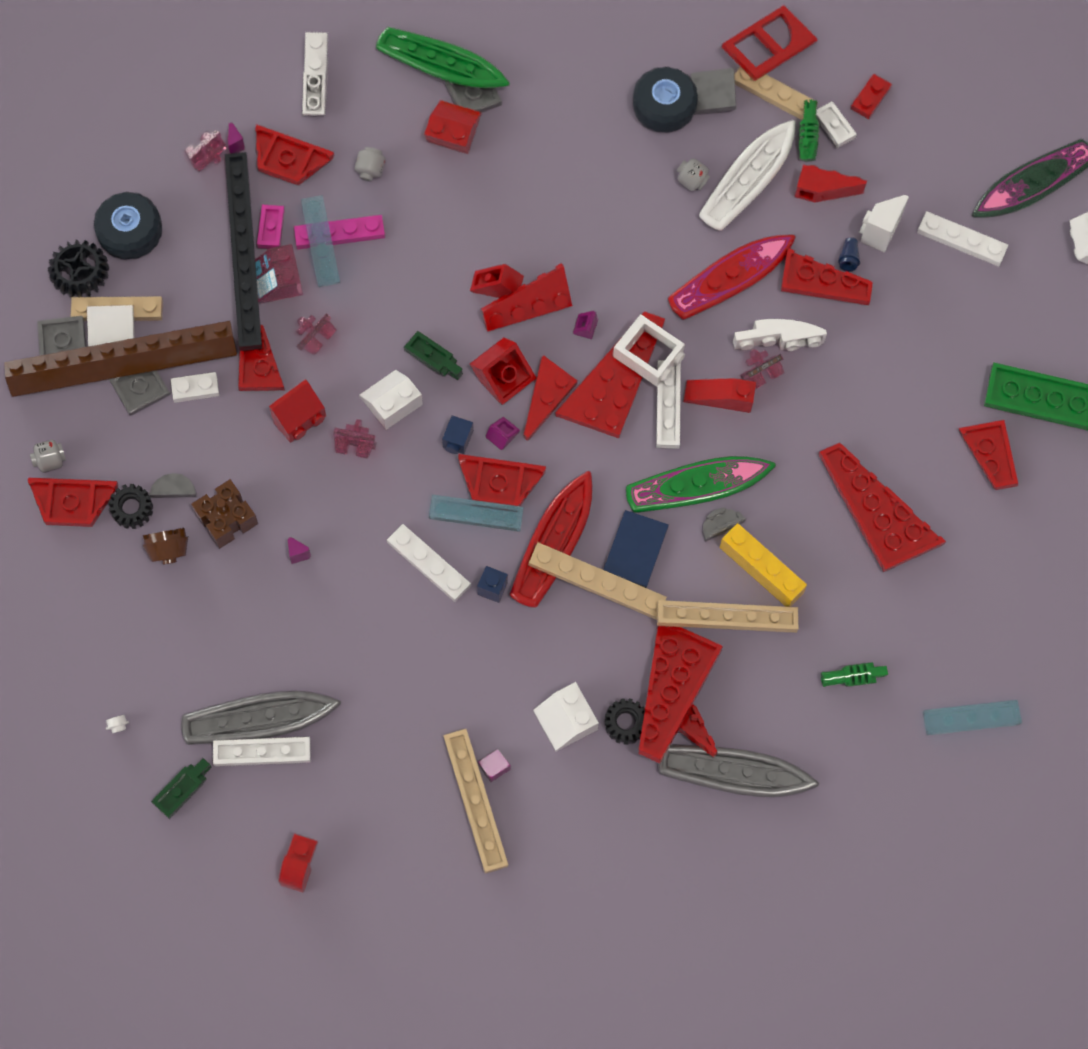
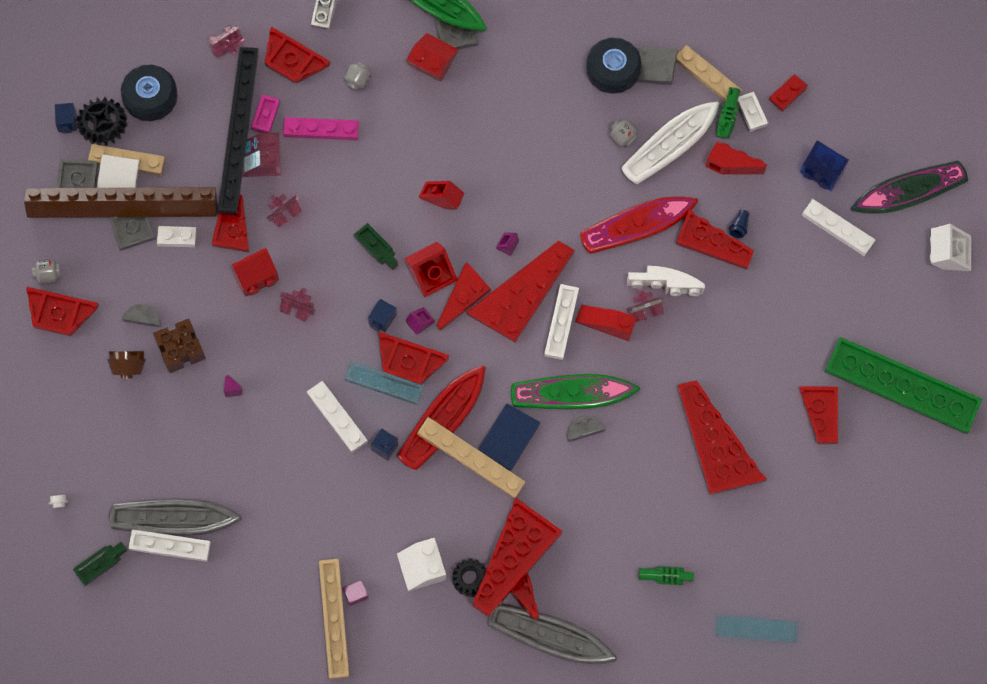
camera: 10 degrees right, 0 degrees up
black tyre [109,484,153,529] -> none
magenta slope [228,122,245,153] -> none
red brick [279,834,318,893] -> none
clear light blue plate [301,195,340,287] -> none
white slope [359,370,423,430] -> none
red wing [481,263,573,331] -> none
white window [613,314,685,386] -> none
tan plate [657,600,799,633] -> none
yellow brick [720,523,807,607] -> none
red window [721,5,817,81] -> none
white slope [859,195,909,253] -> none
none -> dark blue brick [55,103,77,133]
none -> clear blue slope [800,140,849,192]

